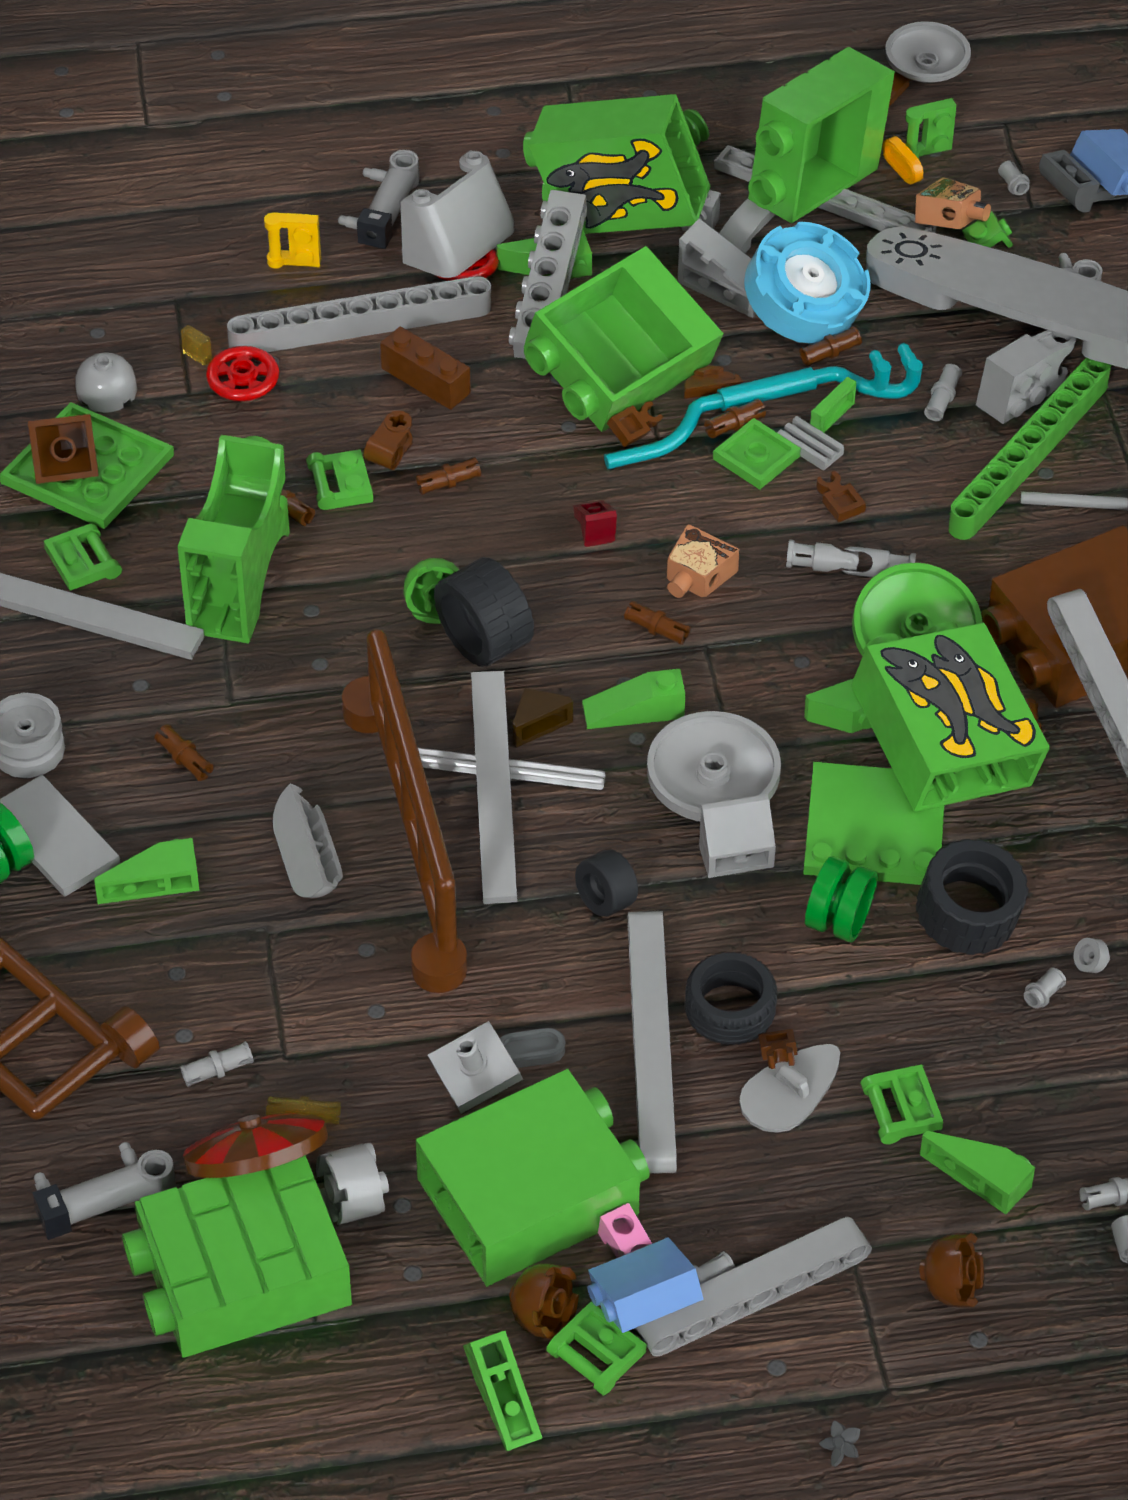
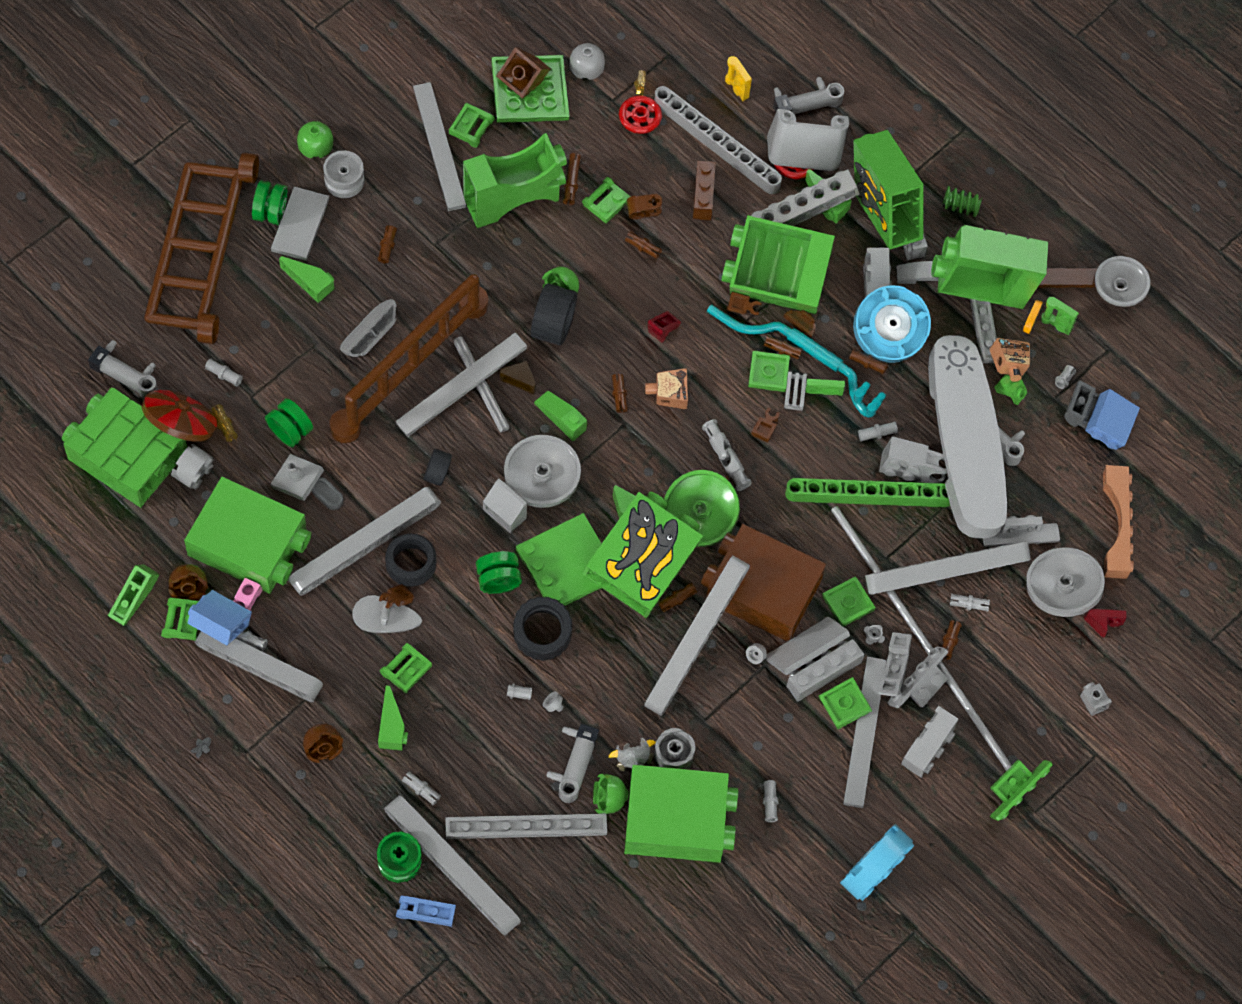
camera: 50 degrees right, 15 degrees up
none -> green wheel [265,398,313,447]

